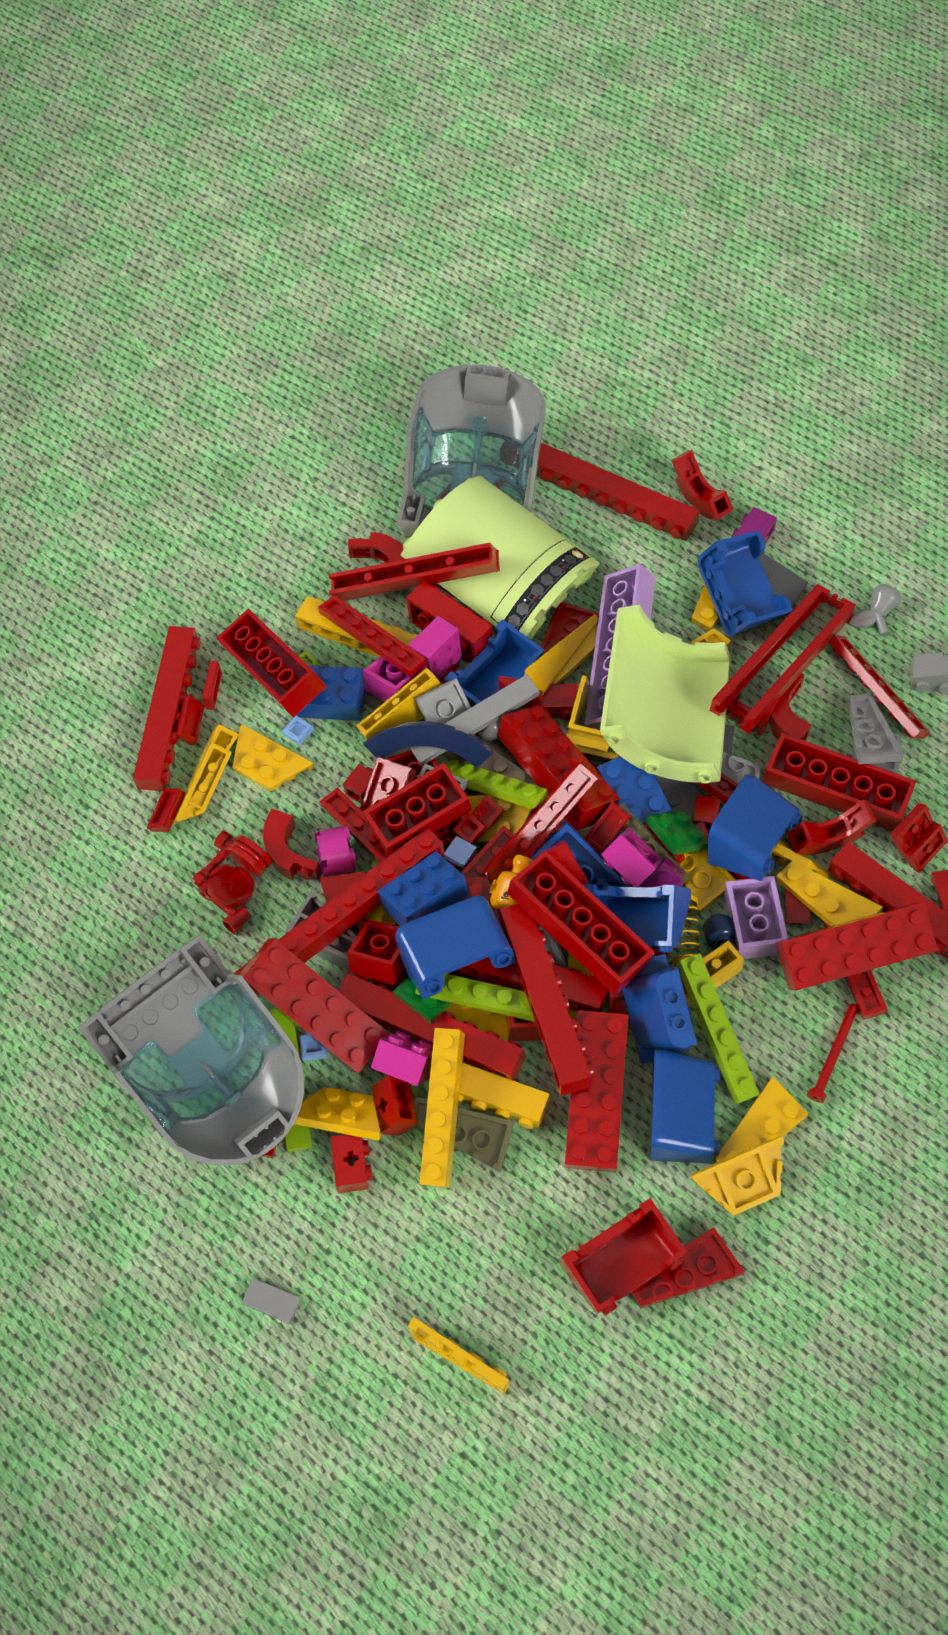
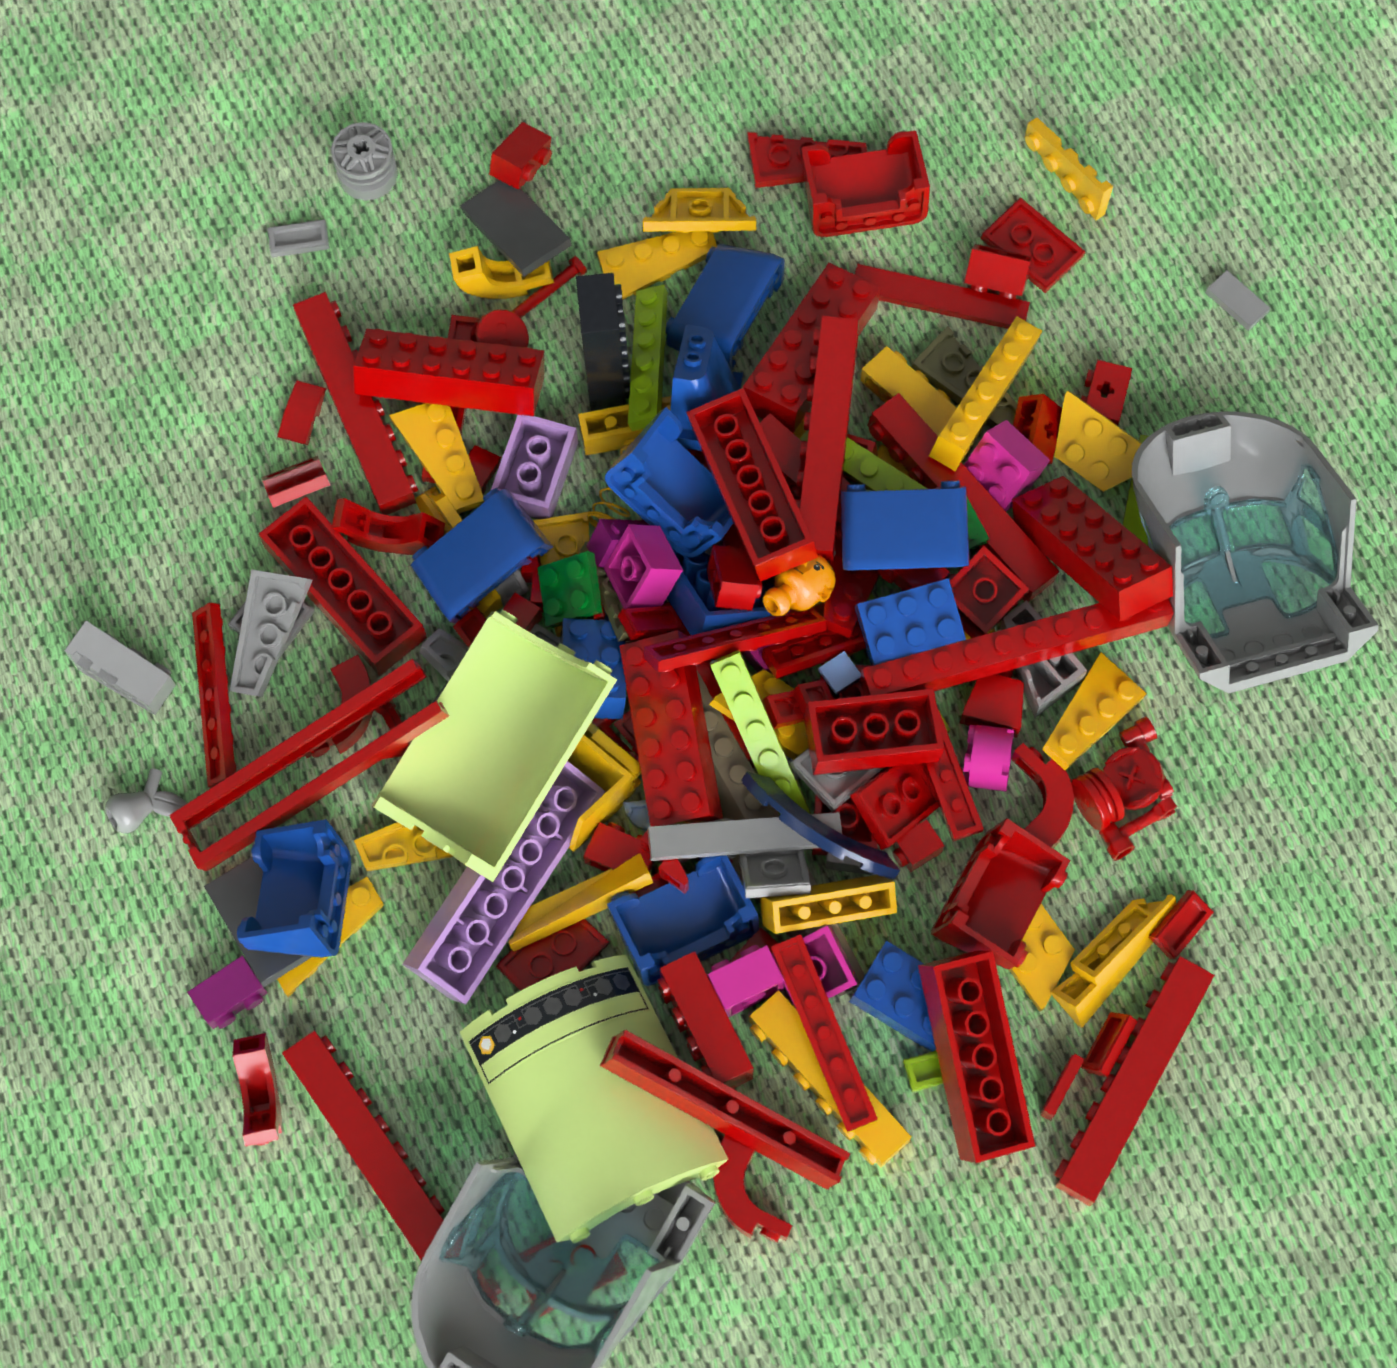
camera: 160 degrees left, 10 degrees up
dark blue head [703,914,735,949] -> none
none -> yellow arch [449,246,554,299]
none -> dark grey tile [460,180,572,276]
none -> red head [470,309,529,348]
none -> red brick [489,122,552,190]
none -> black brick [576,273,630,411]
none -> red tile [855,264,1030,329]
none -> red windscreen [931,818,1070,969]
none -> red brick [964,244,1033,299]
none -> red tile [980,197,1085,293]
none -> yellow wing [1042,652,1147,771]

